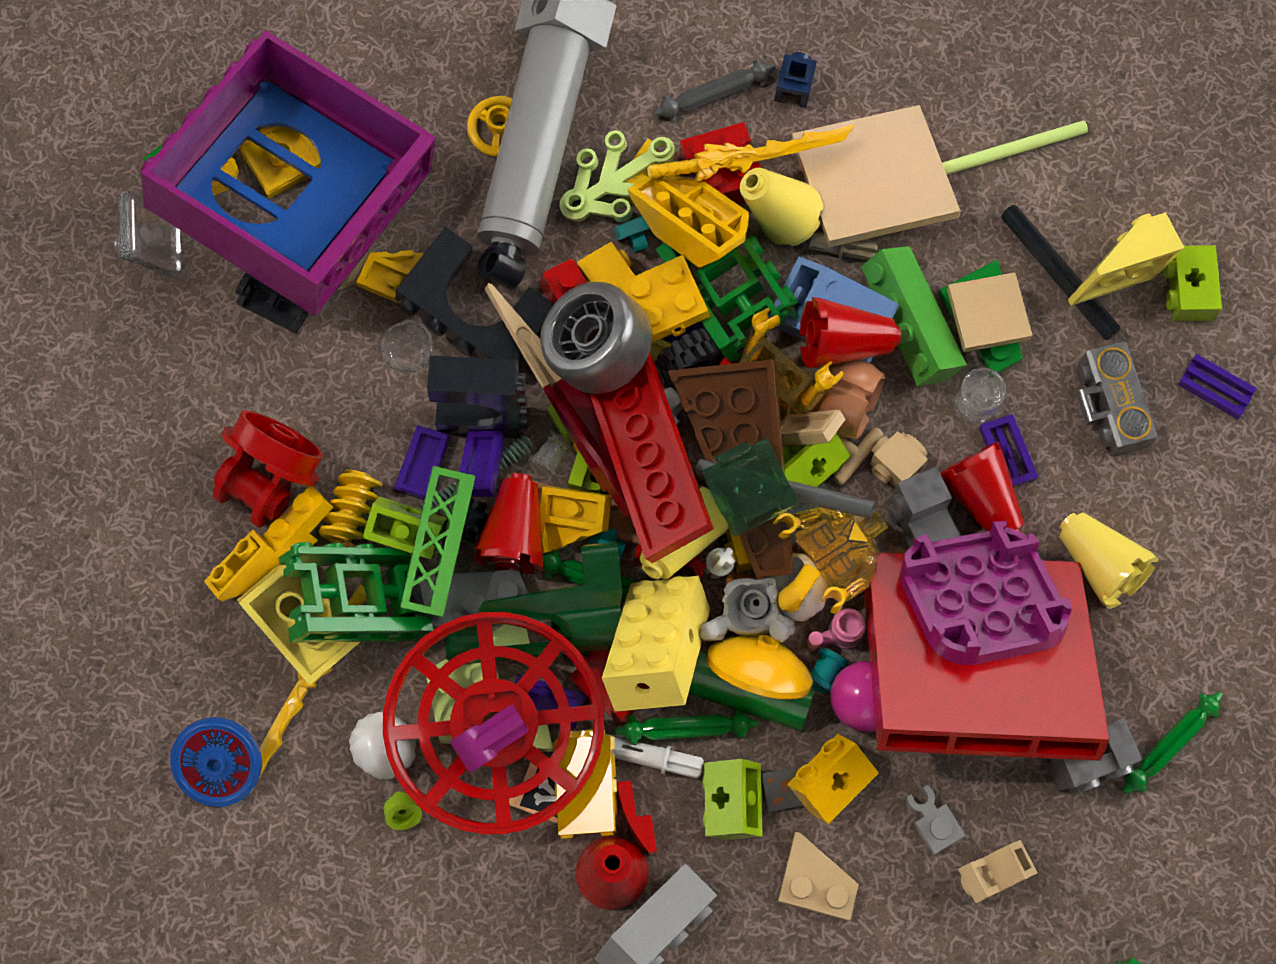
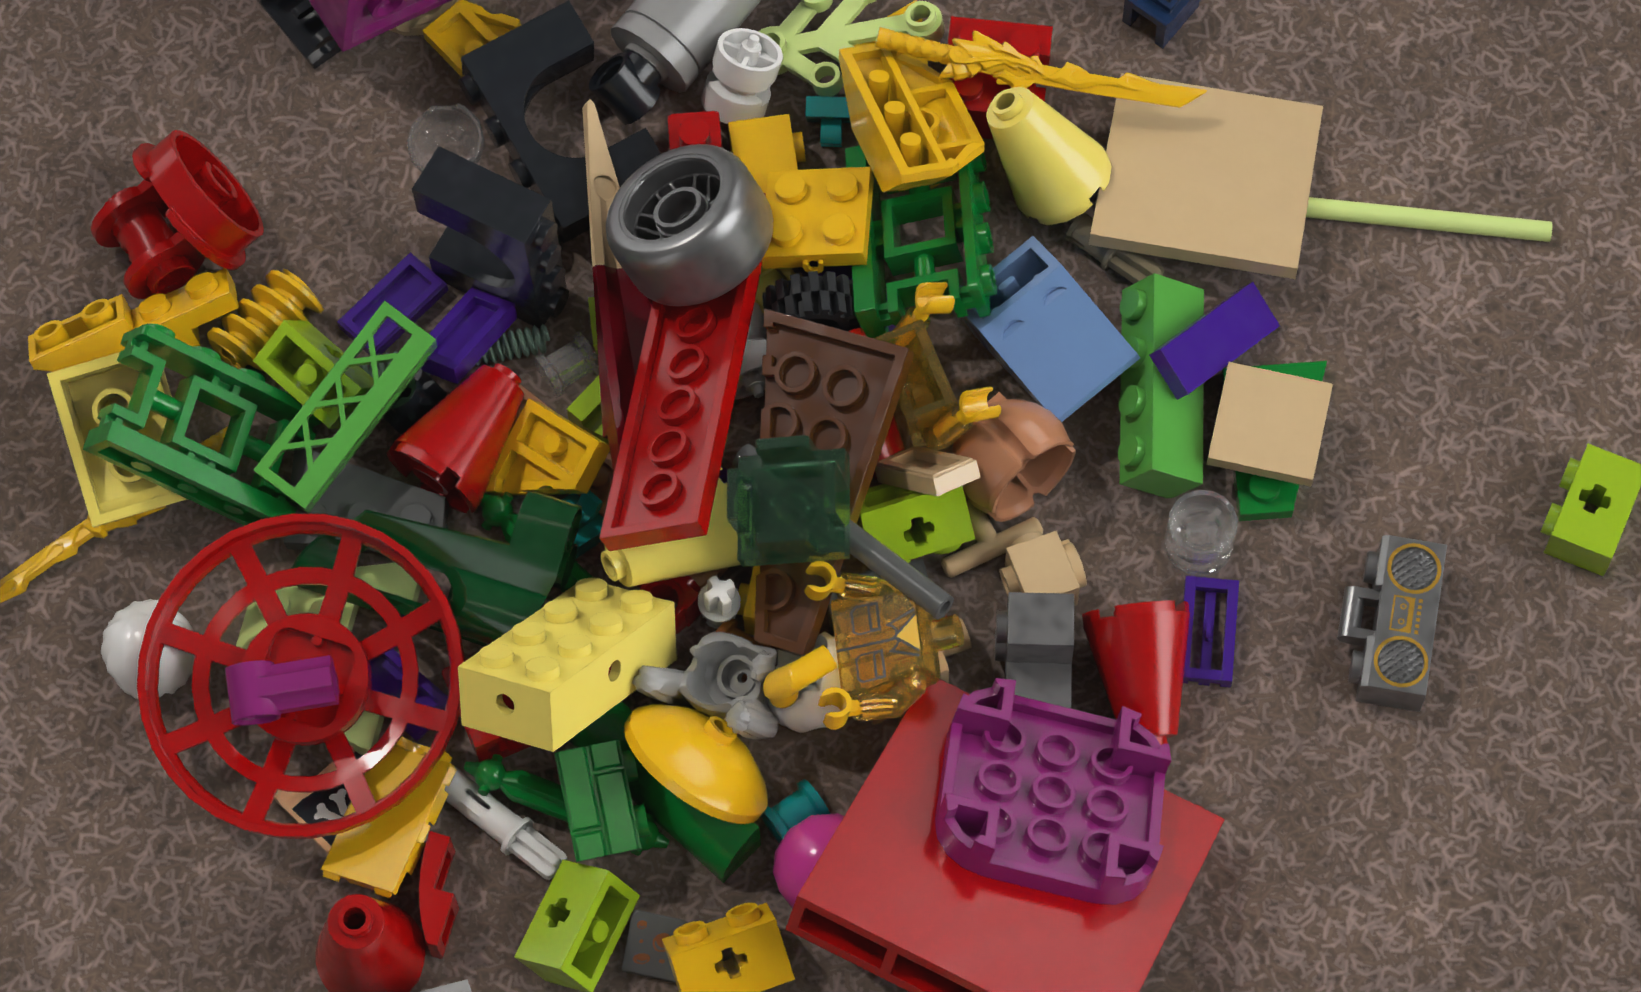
camera: 30 degrees right, 5 degrees down
lime tile [383,791,422,830] -> none
red cone [800,297,901,368] -> none
bright pink piece [807,609,866,651] -> none
black axle [1001,204,1121,340] -> none
light yellow cone [1059,513,1159,609] -> none
light yellow slope [1068,212,1184,306] -> none
dark purple tile [1177,353,1257,420] -> none
none -> green brick [554,740,650,862]
none -> white wheel [701,28,783,124]
none -> dark purple tile [1149,282,1280,400]

